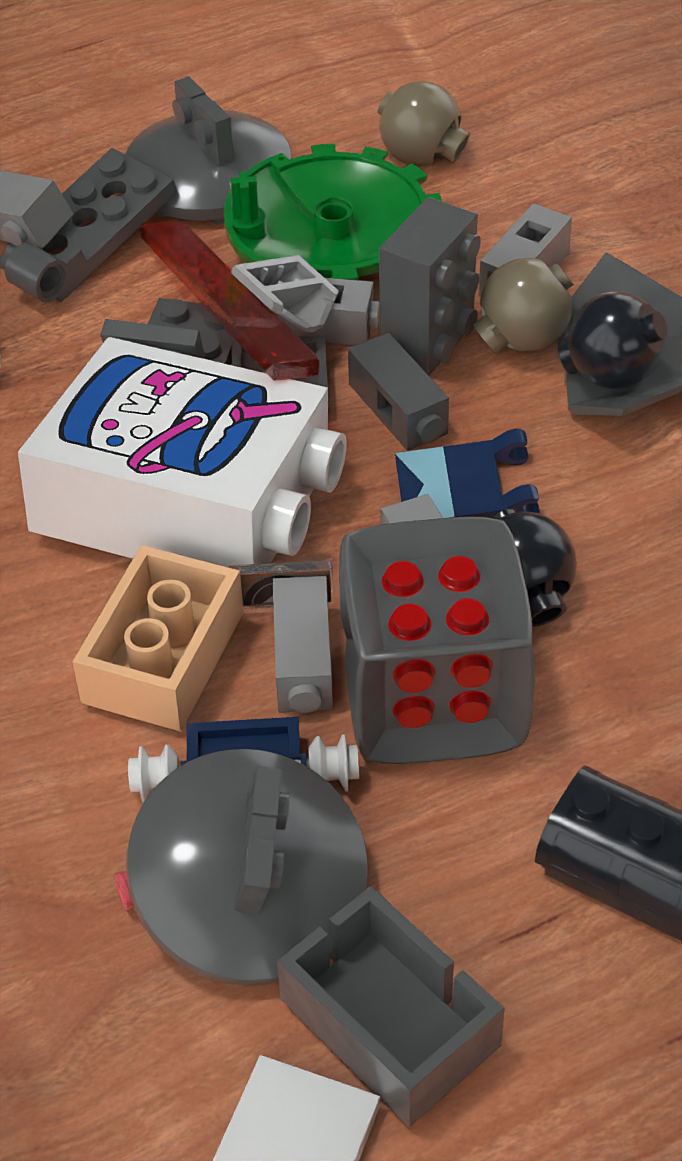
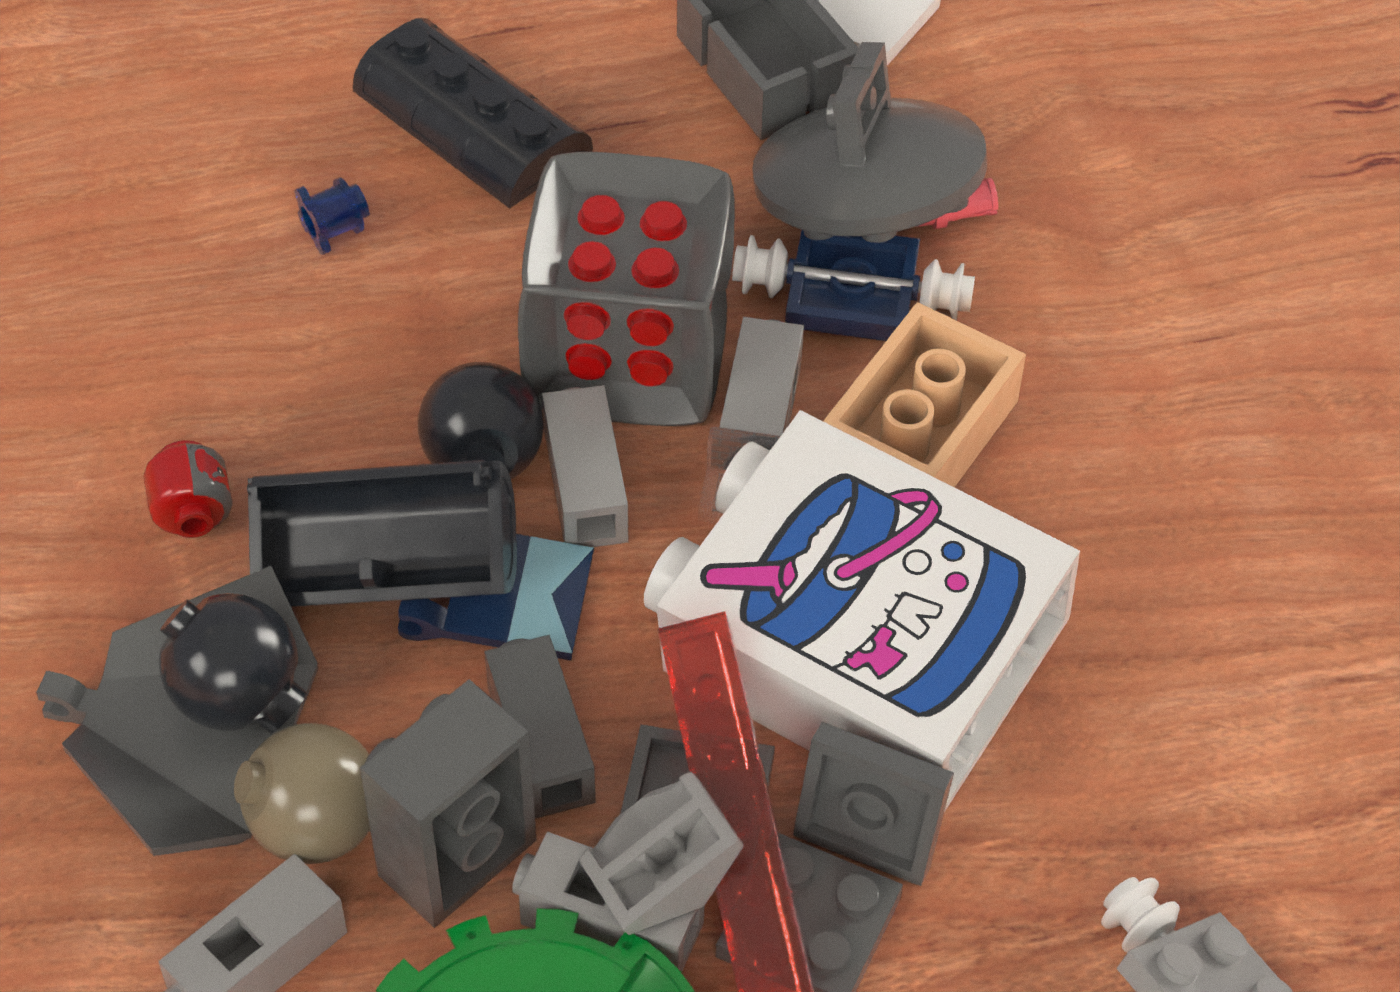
camera: 170 degrees left, 5 degrees up
none -> black container [247,460,517,607]

